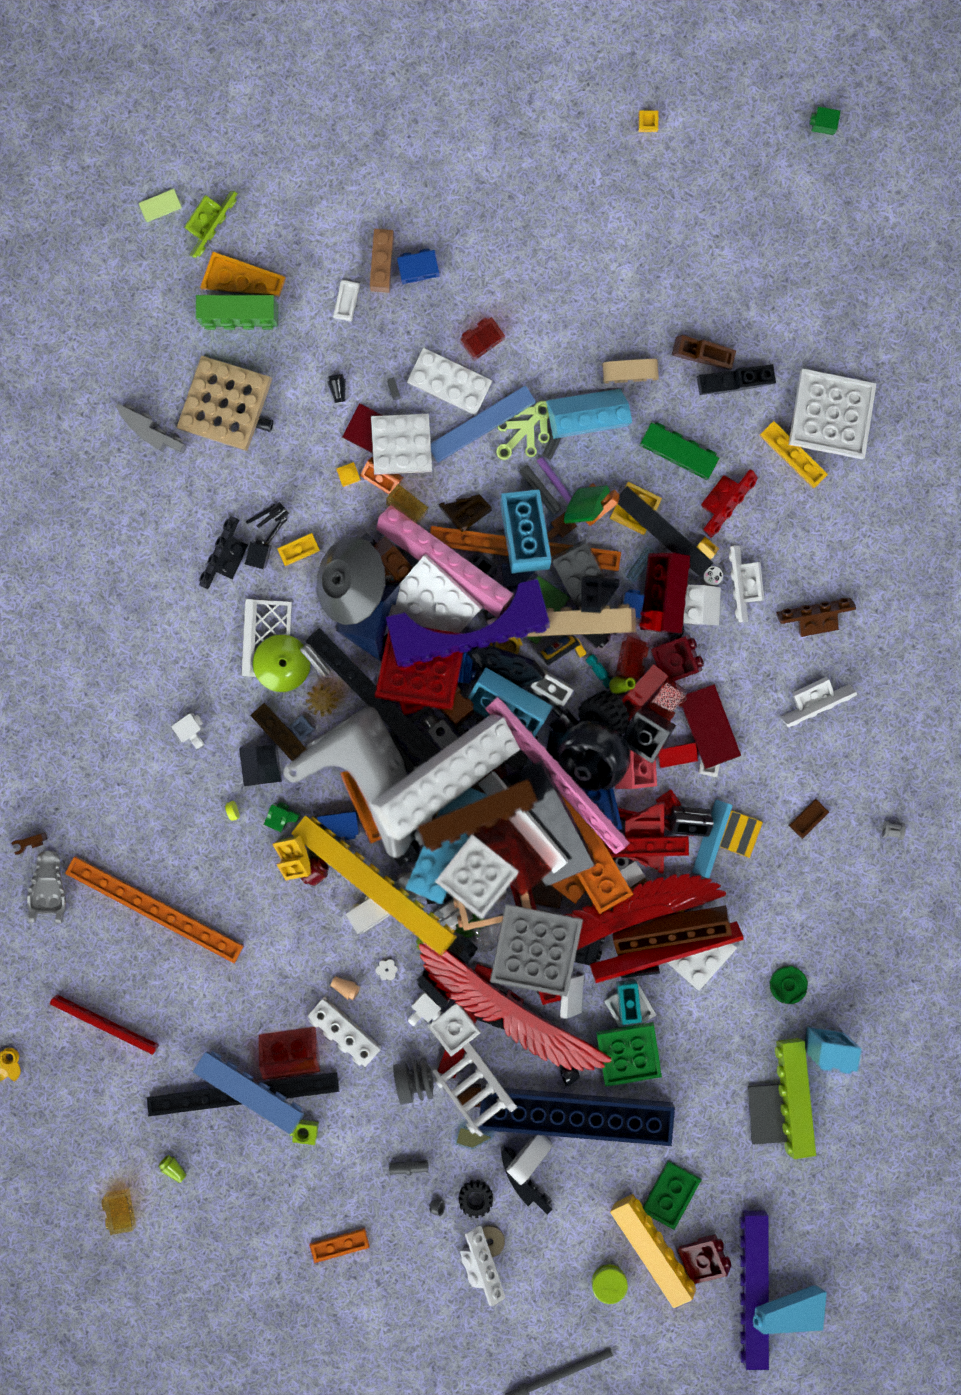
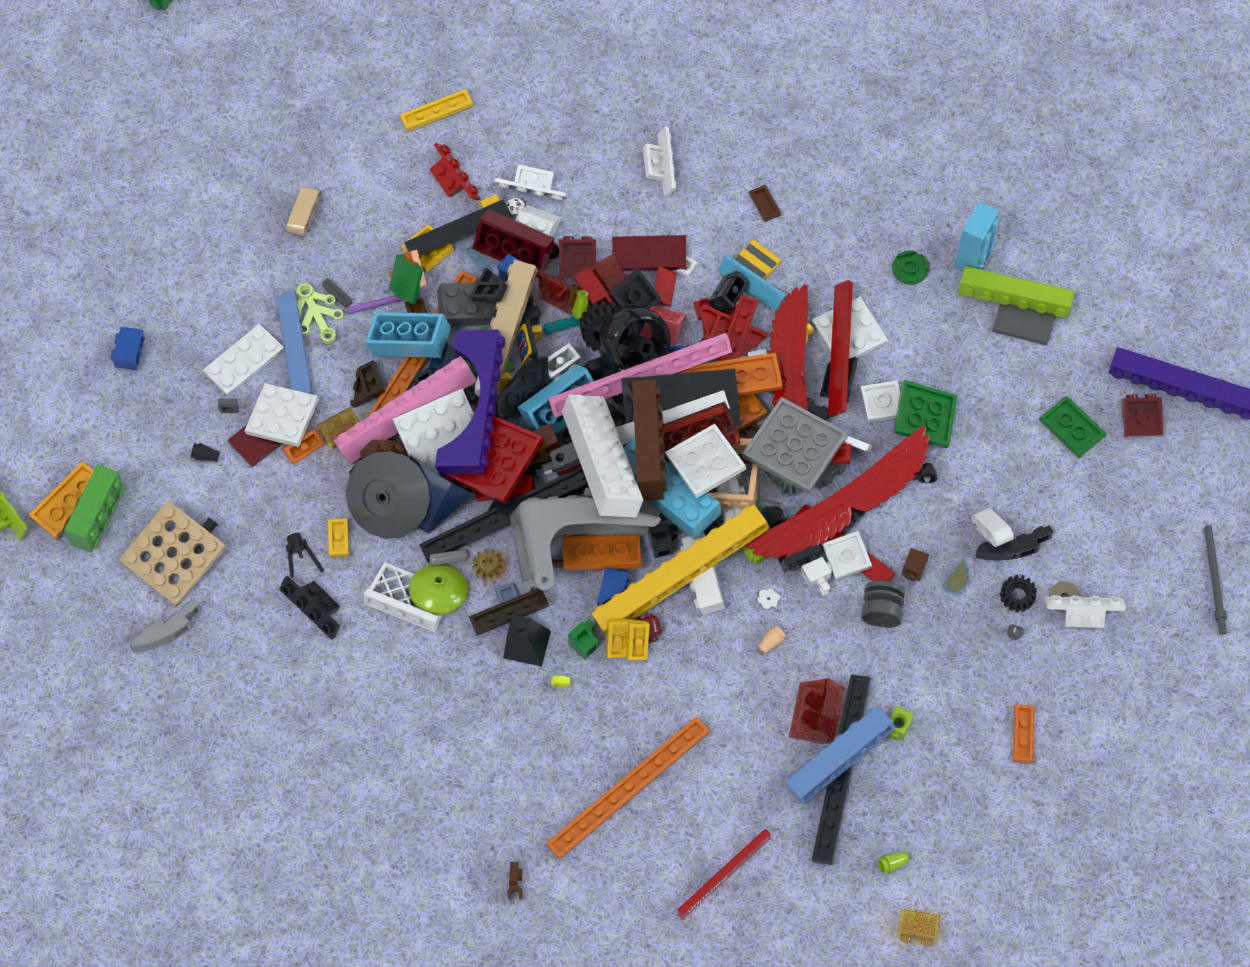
camera: 70 degrees left, 25 degrees down
light grey animal [27,851,66,924] -> none
white brick [171,713,205,749] -> none
black brick [245,538,272,569] -> none
white brick [307,996,381,1067] -> none
white tile [333,279,360,322] -> none
yellow plate [336,462,361,487] -> none
medium nougat arch [370,229,394,293] -> none
dark grey pin [389,1160,429,1176] -> none
white fence [432,1043,517,1137] -> none
clear red brick [460,317,505,361] -> none
dark blue brick [479,1086,675,1146] -> none
dark grey axle [519,465,561,515] -> none
medium azure slope [546,388,632,439] -> none
lime head [591,1264,628,1304] -> none
yellow brick [610,1194,696,1308] -> none
reddish brown brick [613,905,732,954] -> none
teal brick [616,980,642,1025] -> none
yellow plate [638,110,658,132] -> none
green brick [639,422,719,481] -> none
red tile [639,610,663,631] -> none
reddish brown slope [672,335,736,370] -> none
black slope [696,364,776,395] -> none
medium azure slope [753,1285,827,1334] -> none
reddish brown bracket [776,598,856,637] -> none
white plate [788,369,876,459] -> none
light grey bush [882,821,906,840] -> none

